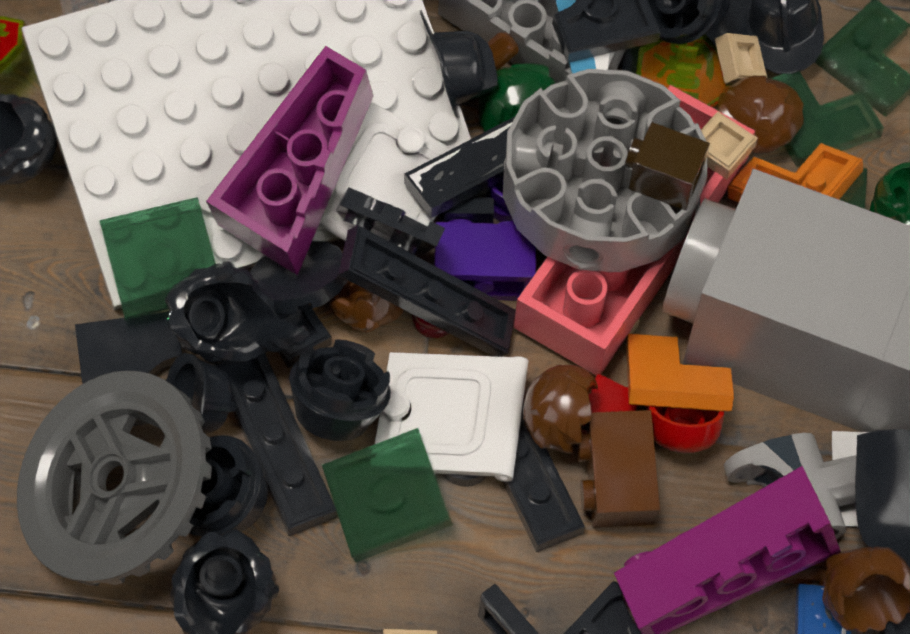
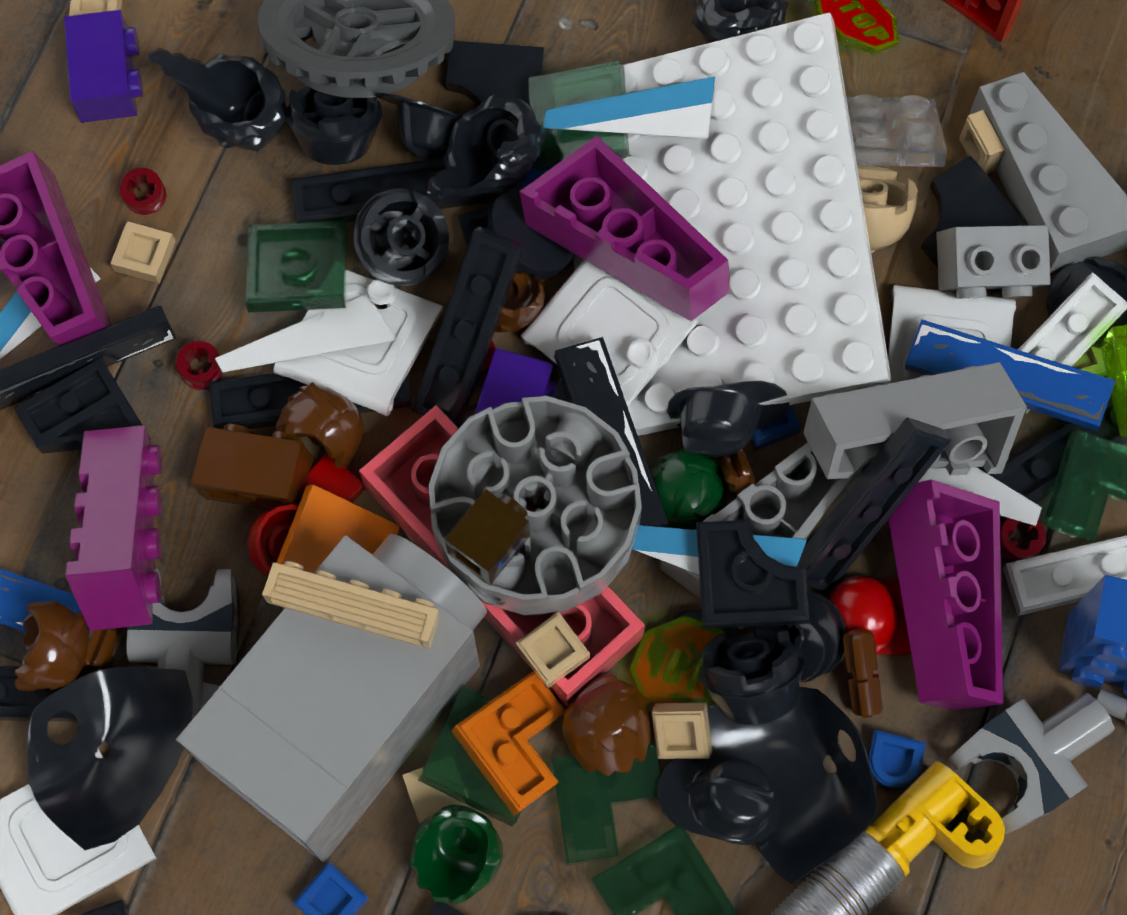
camera: 110 degrees right, 10 degrees up
black wing [336,187,445,255] -> none
none -> dark red bush [176,341,224,390]
none -> white sticker [215,293,397,372]
none -> tan piece [262,561,440,649]
none -> sticker [544,76,715,139]

